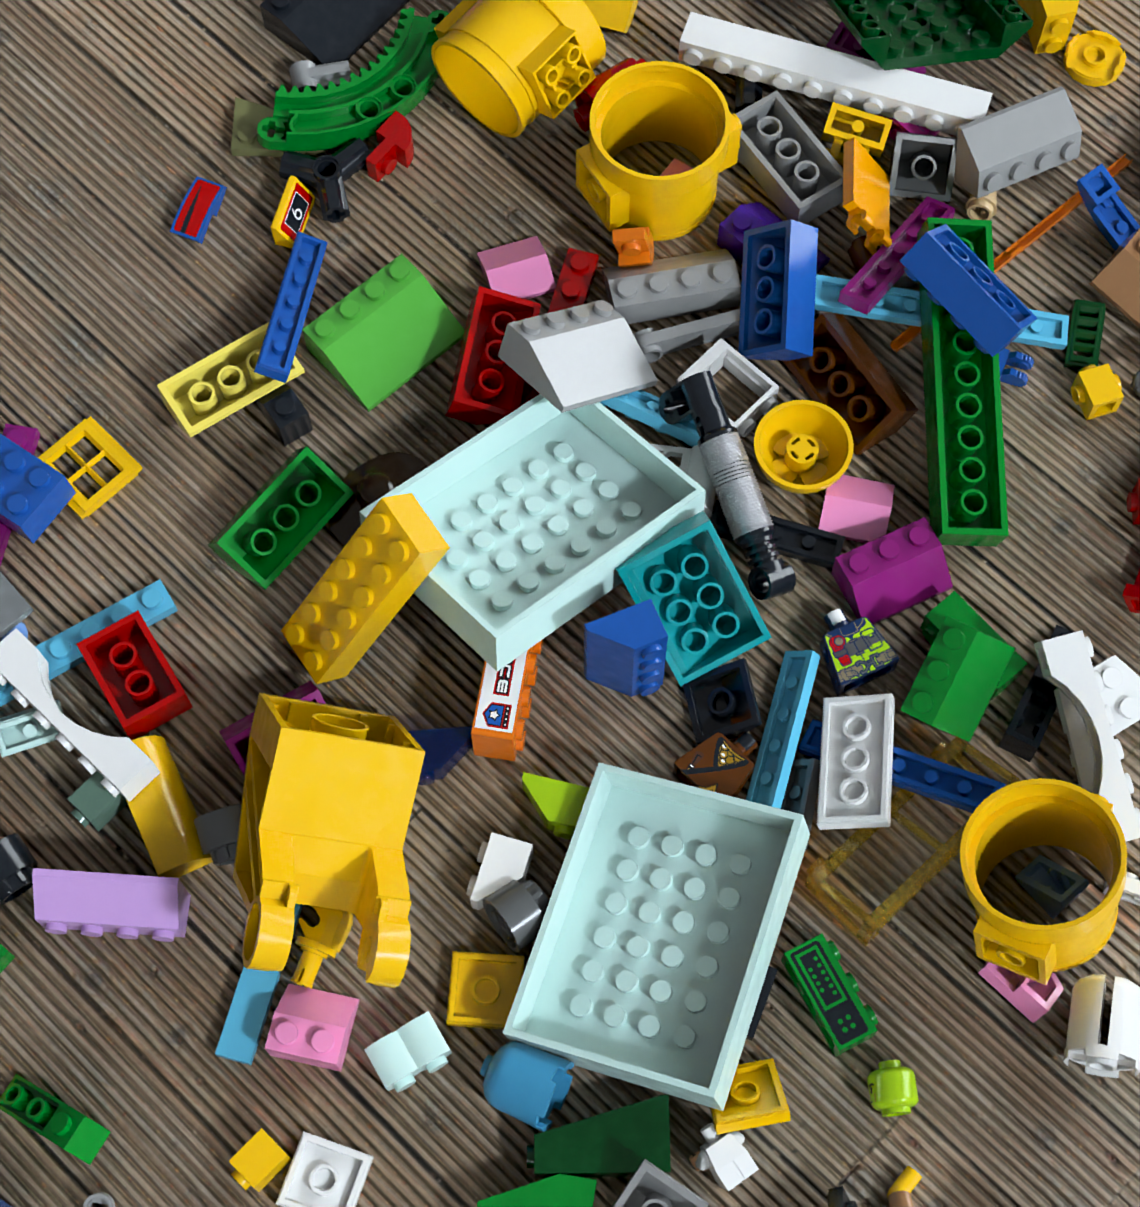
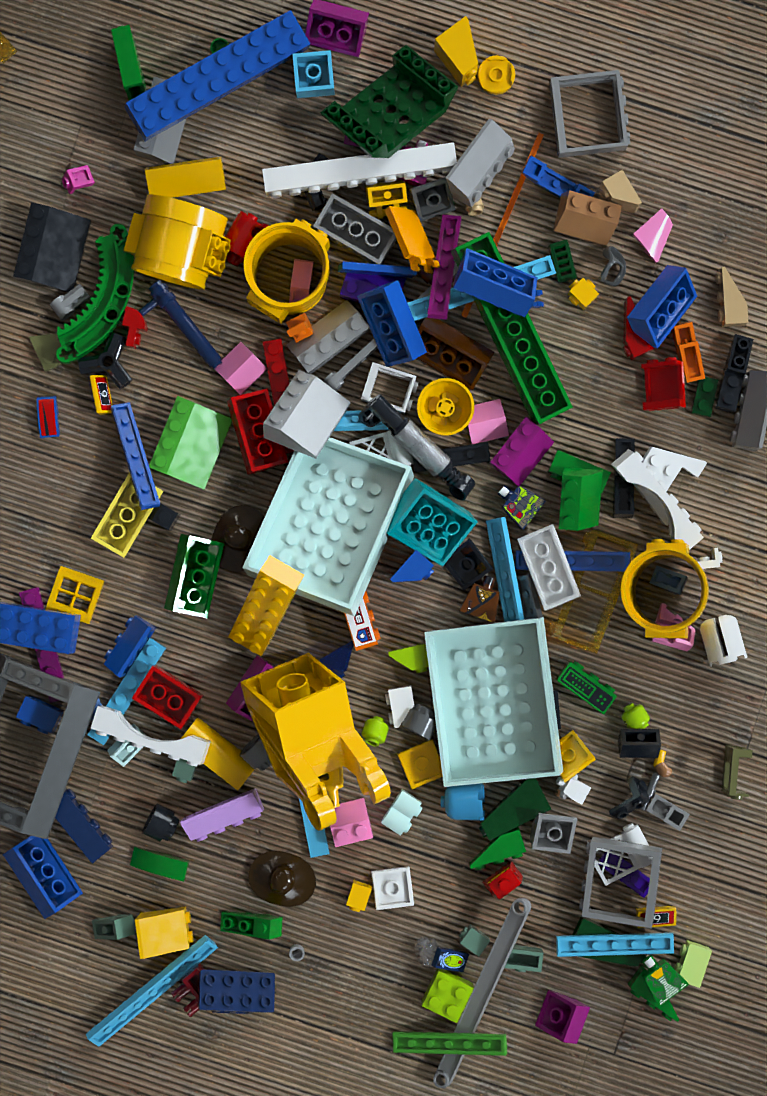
camera: 25 degrees left, 20 degrees up
none -> blue slope [104,615,157,678]
none -> dark blue cylinder [139,280,223,369]
none -> dark brown hat [248,851,316,907]
none -> blue tile [338,261,417,278]
none -> lime head [361,716,389,746]
none -> black brick [618,729,661,758]

